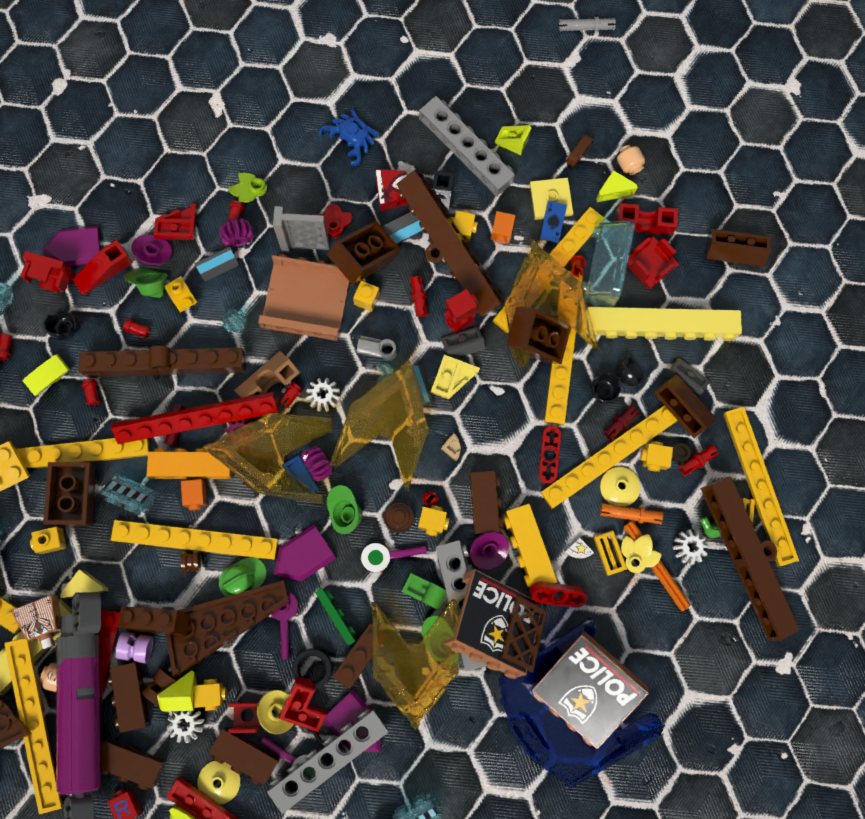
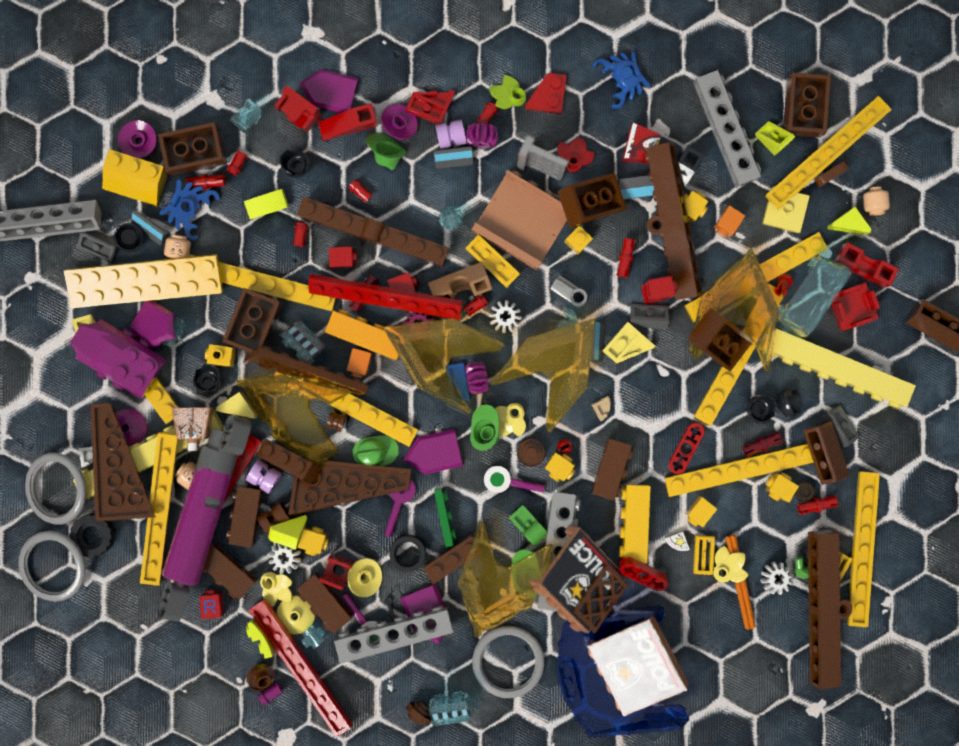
camera: 30 degrees right, 10 degrees up
yellow brick [164,276,197,313] -> none
red brick [279,677,327,732] -> none
magenta dish [470,531,509,570] -> none
blue tile [539,201,567,243] -> none
light grey pin [559,17,616,32] -> none
light yellow dish [600,467,640,507] -> none
orange pin [600,503,663,525] -> none
none -> black hair [193,363,222,394]
none -> clear yellow windscreen [235,374,349,465]
none -> reddish brown wing [243,346,368,395]
none -> light yellow plate [260,572,293,607]
none -> clear light blue gear [301,625,325,649]
none -> red brick [329,247,357,269]
none -> red brick [387,272,418,292]
none -> lavender wheel [435,120,467,150]
none -> yellow plate [465,234,520,288]
none -> light grey wedge [472,625,545,698]
none -> light yellow plate [495,403,526,437]
none -> red wing [525,73,566,114]
none -> yellow brick [685,496,717,527]
none -> yellow plate [765,96,892,210]
none -> reddish brown brick [783,73,831,138]

